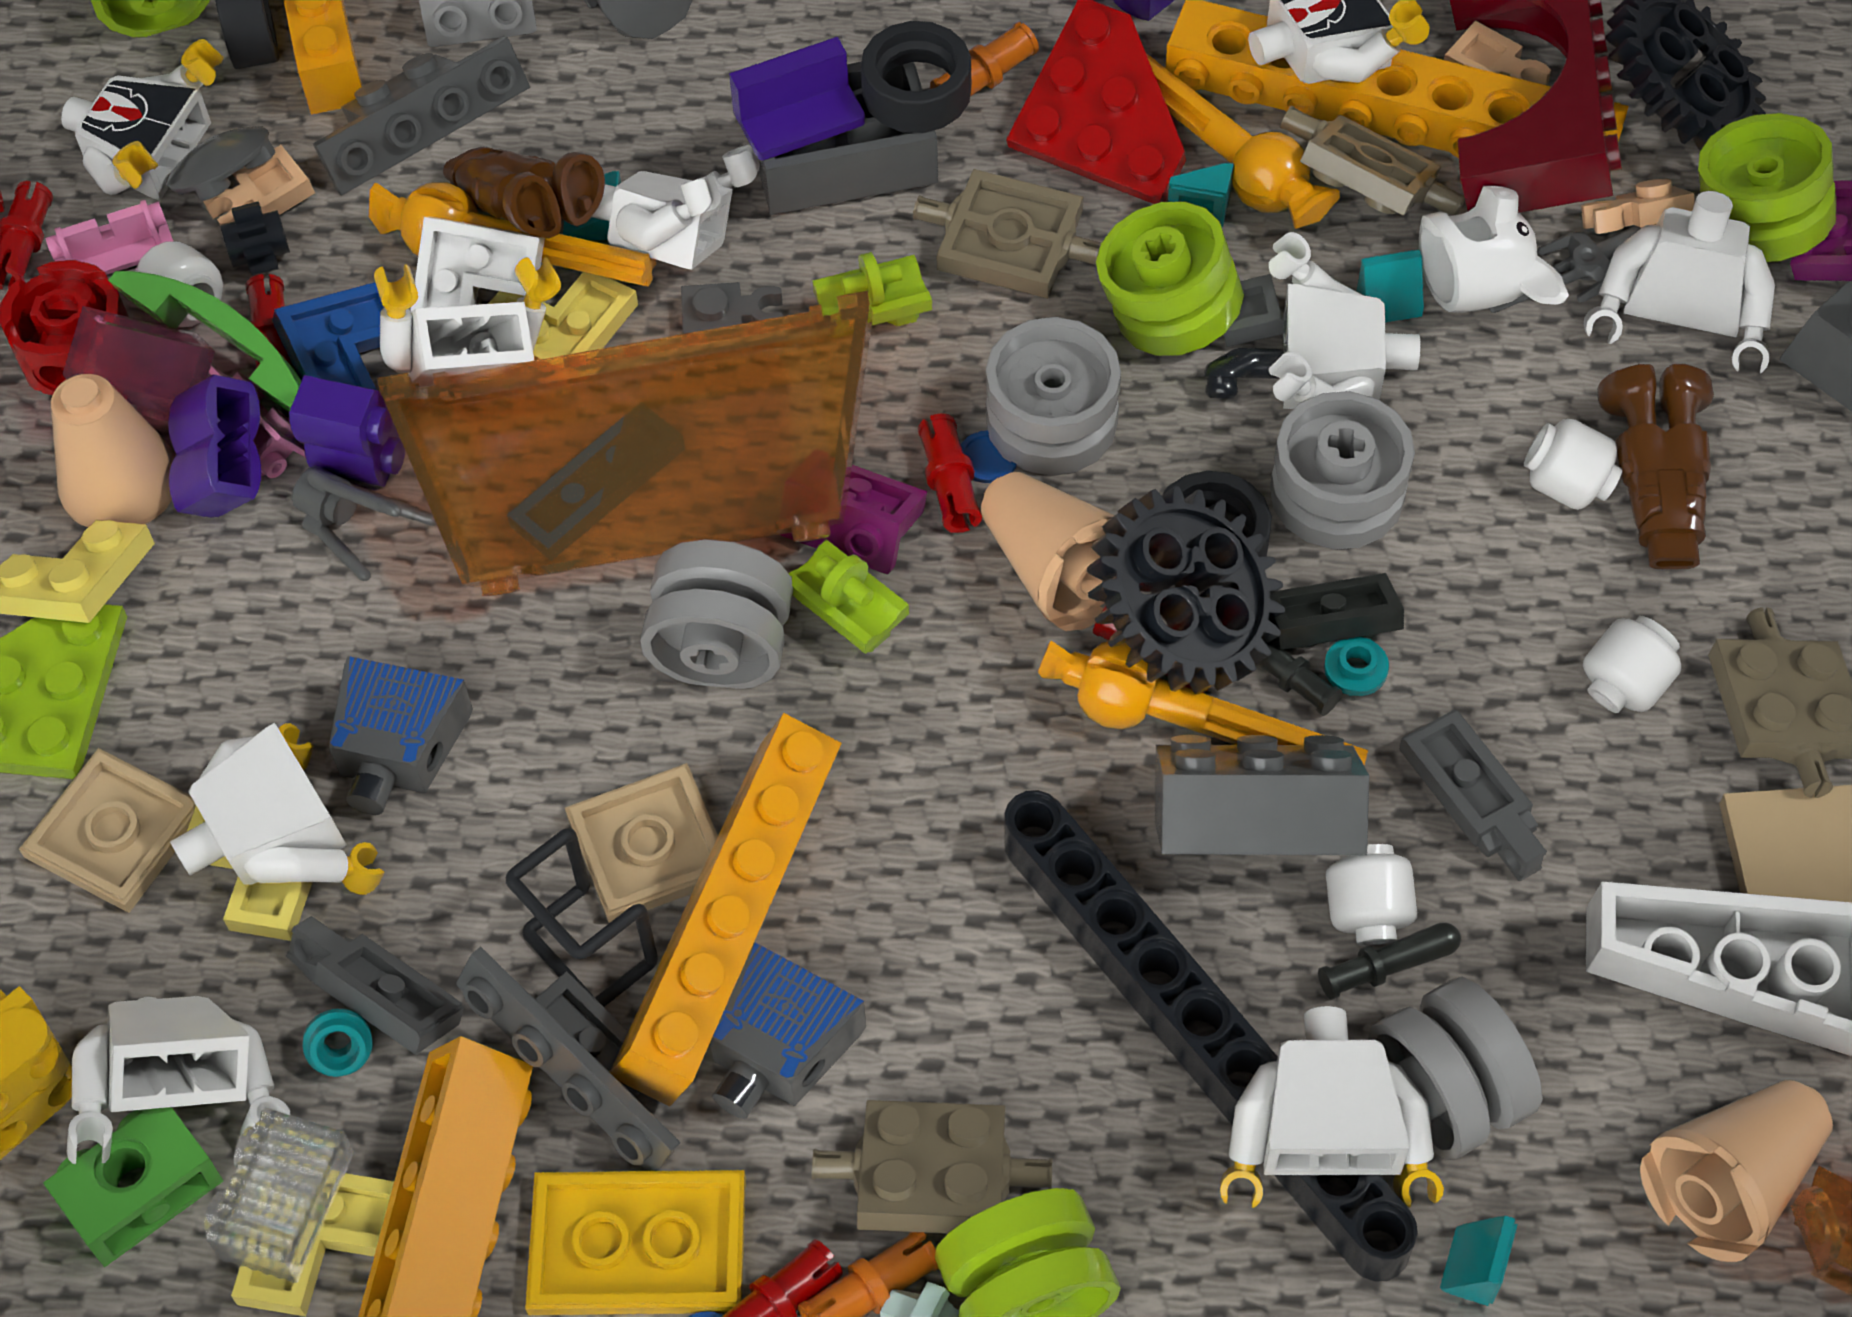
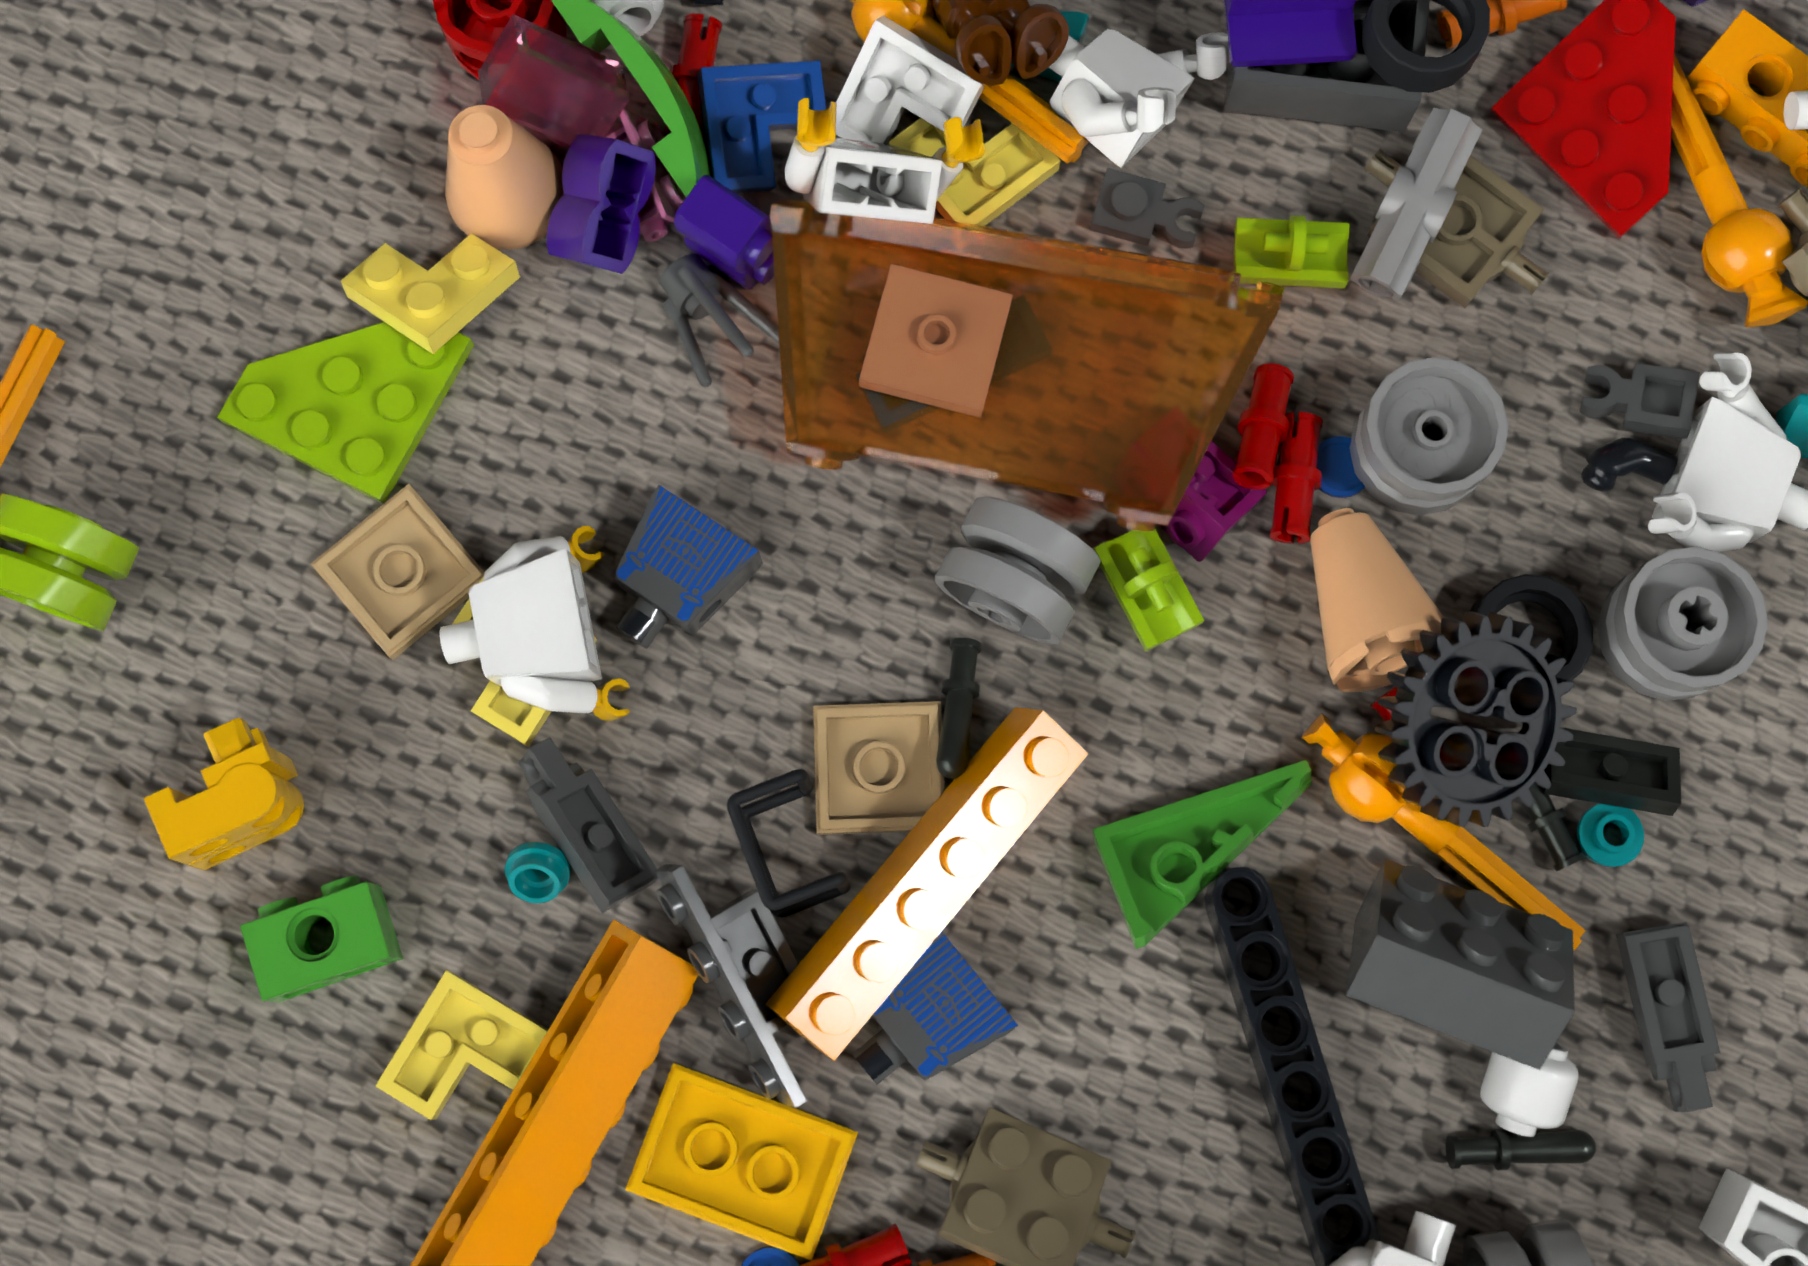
camera: 20 degrees right, 20 degrees up
white torso [67,996,290,1164] -> none
clear brick [204,1108,355,1283] -> none
lime wheel [1096,202,1244,356] -> none
teal slope [1168,163,1234,228] -> none
none -> nougat plate [859,264,1013,418]
none -> pearl dark grey piece [936,638,982,779]
none -> bright green wing [1093,760,1312,949]
none -> red pin [1232,363,1294,490]
none -> light grey piece [1350,108,1483,302]

